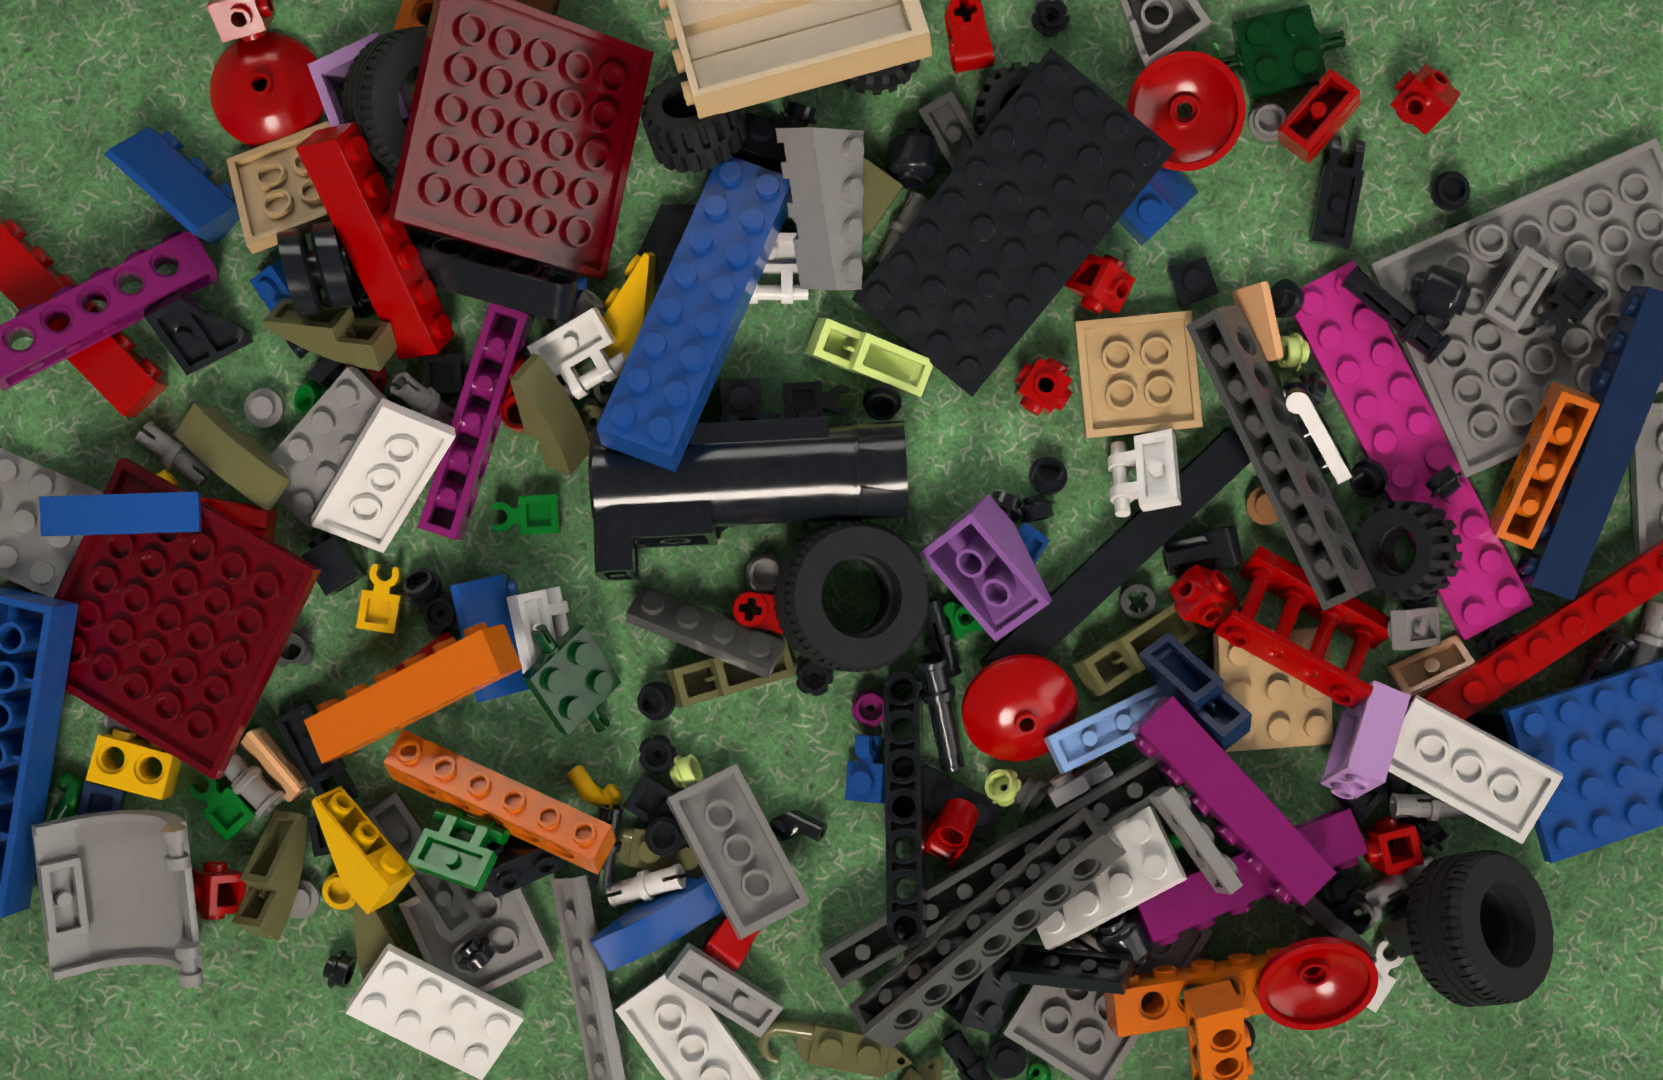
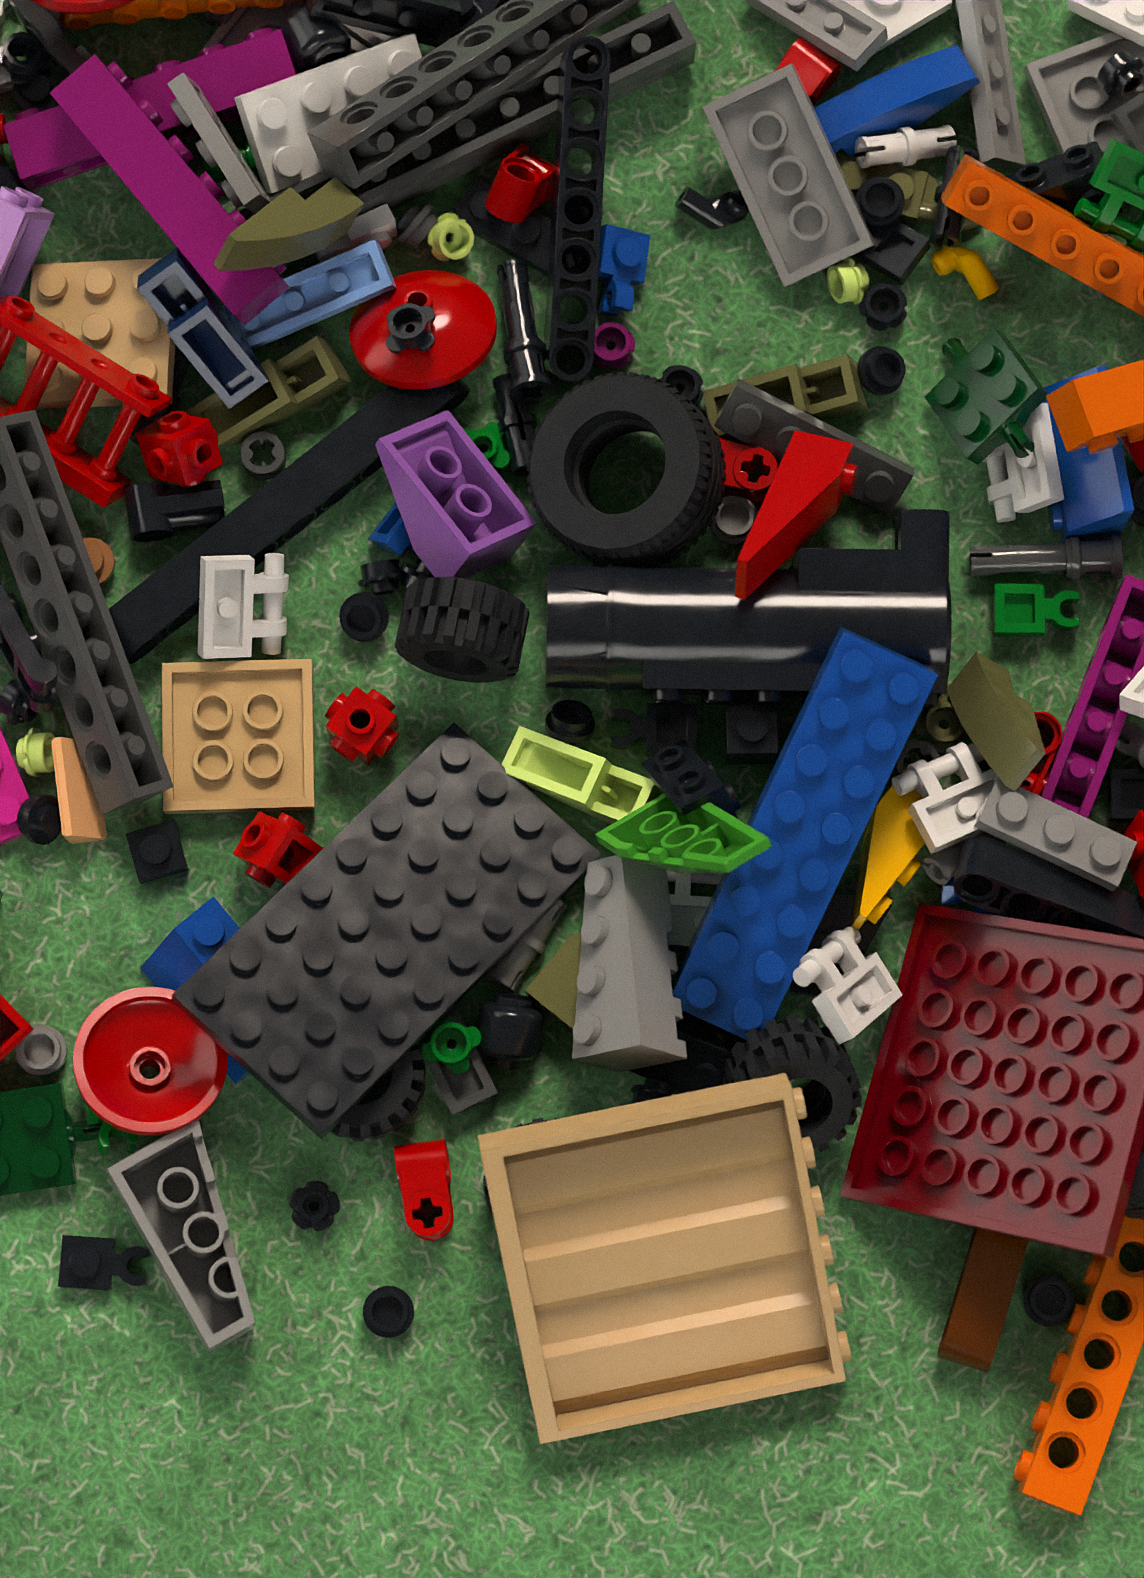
camera: 175 degrees left, 10 degrees down
none -> olive slope [213,177,364,271]
none -> black plate [386,303,436,354]
none -> black tyre [395,577,530,683]
none -> green plate [422,1015,481,1074]
none -> bright green wedge [595,794,772,873]
none -> black bracket [642,740,741,819]
none -> red wedge [735,430,859,600]
none -> white plate [793,926,903,1045]
none -> dark grey pin [970,534,1123,580]
none -> light grey plate [974,777,1137,891]

